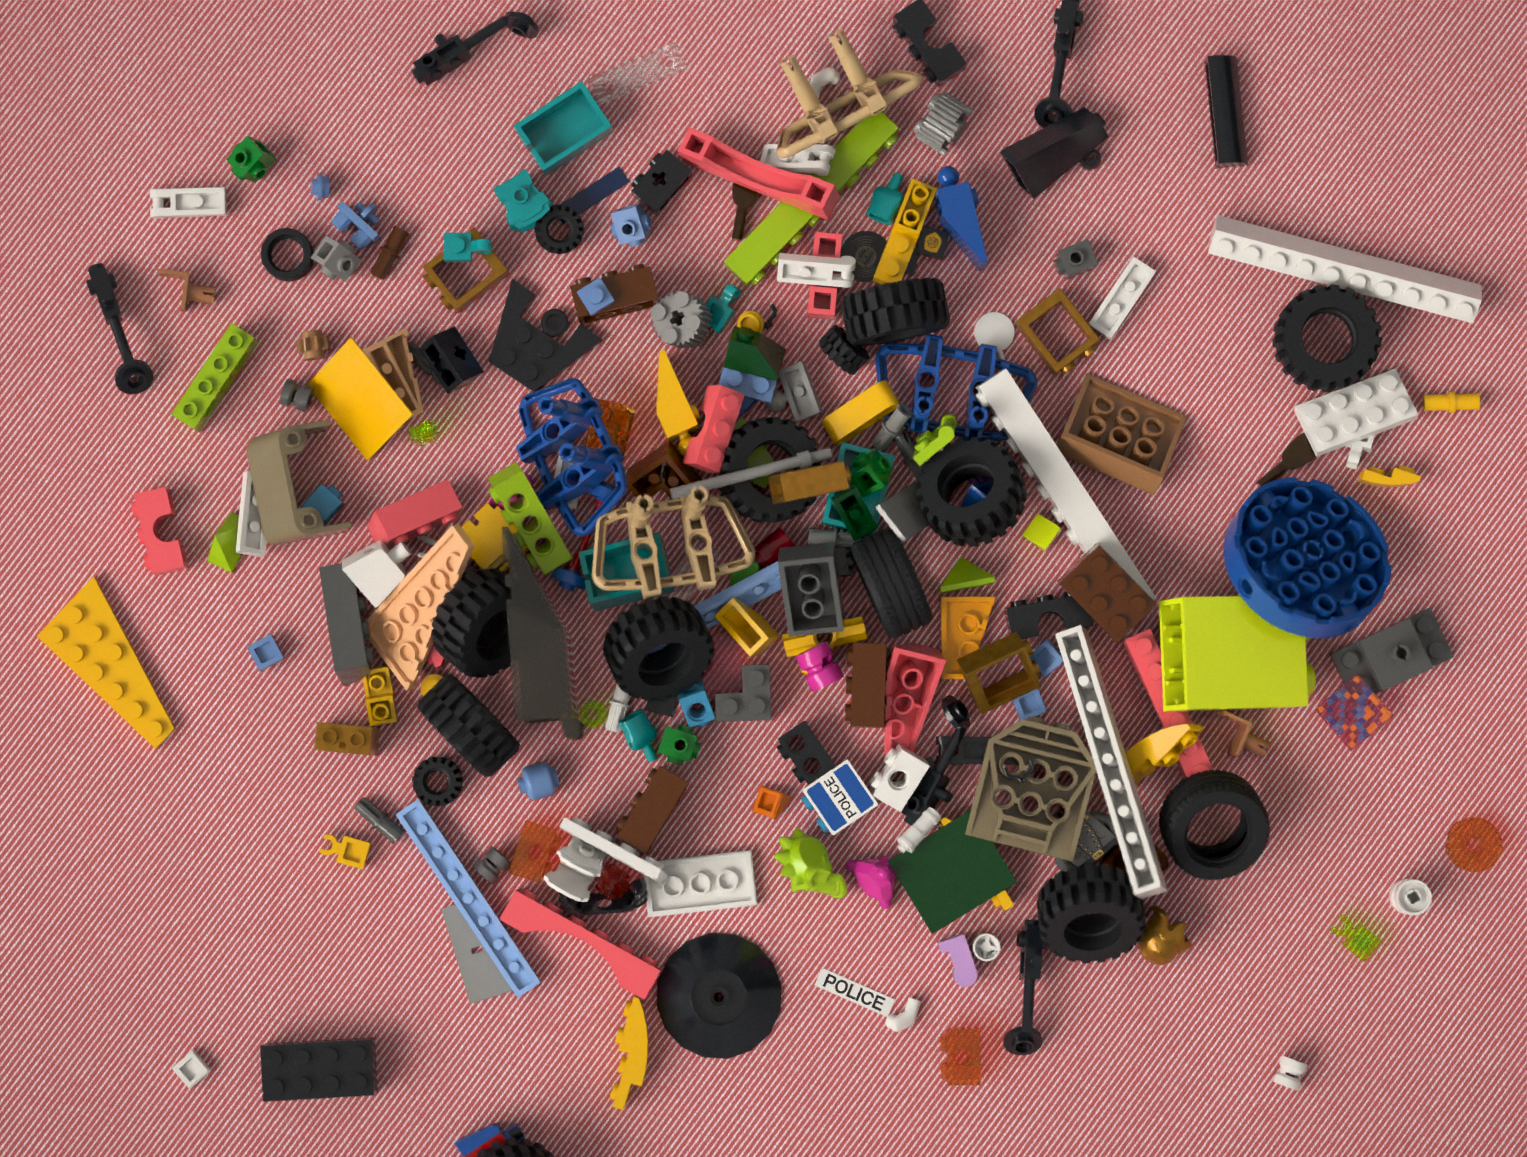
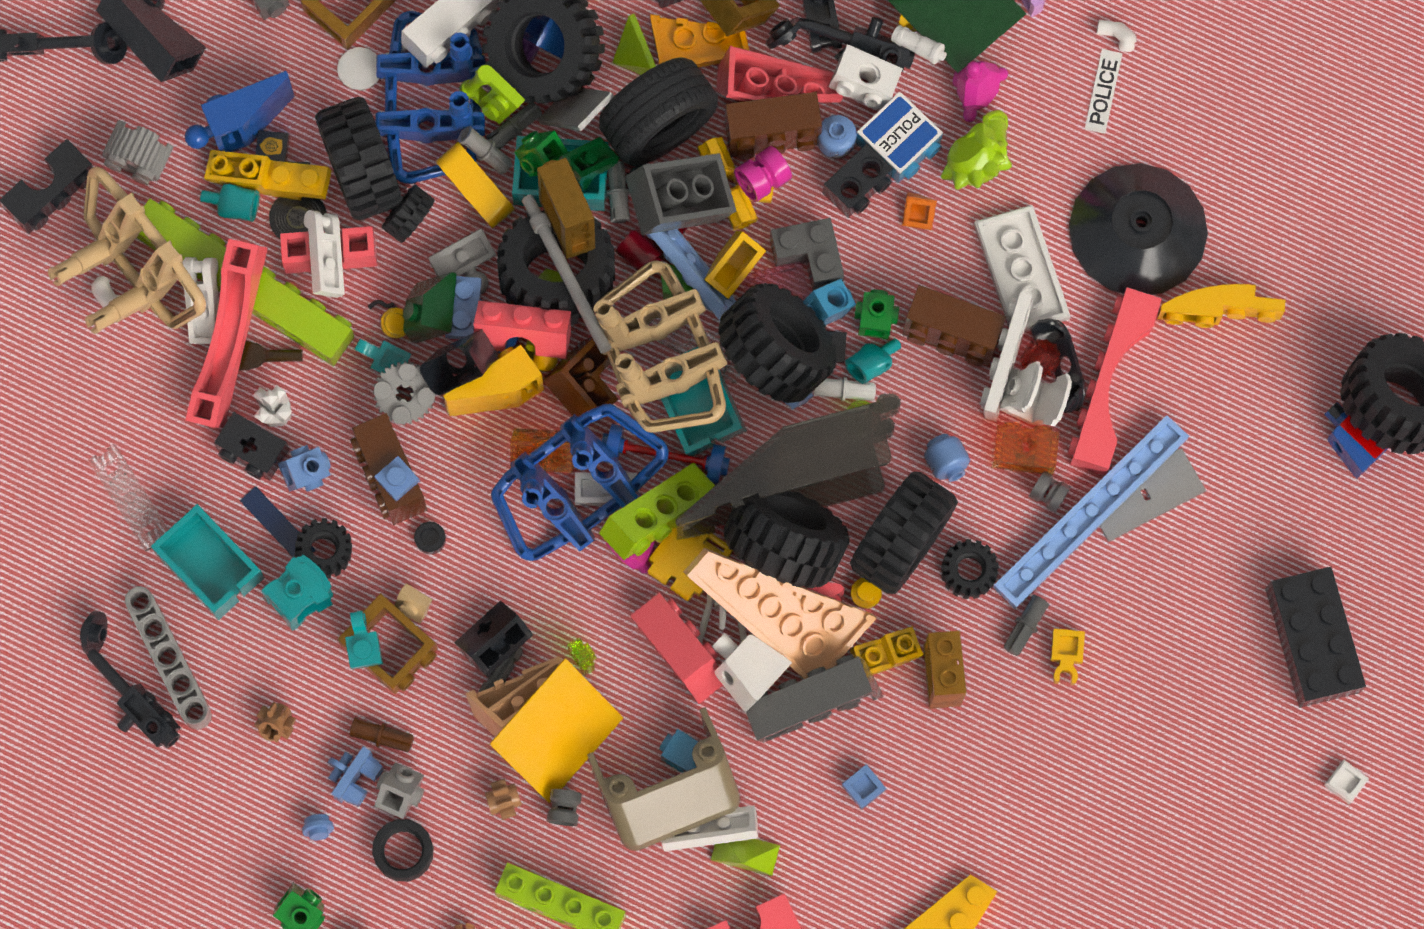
camera: 105 degrees left, 10 degrees down
black wing [489,279,603,392] -> none
none -> light grey beam [125,586,212,730]
none -> white rock [253,385,293,427]
none -> medium nougat gear [254,702,296,743]
none -> tan plate [394,583,433,624]
none -> black piece [419,329,498,395]
none -> medium blue head [817,115,857,159]

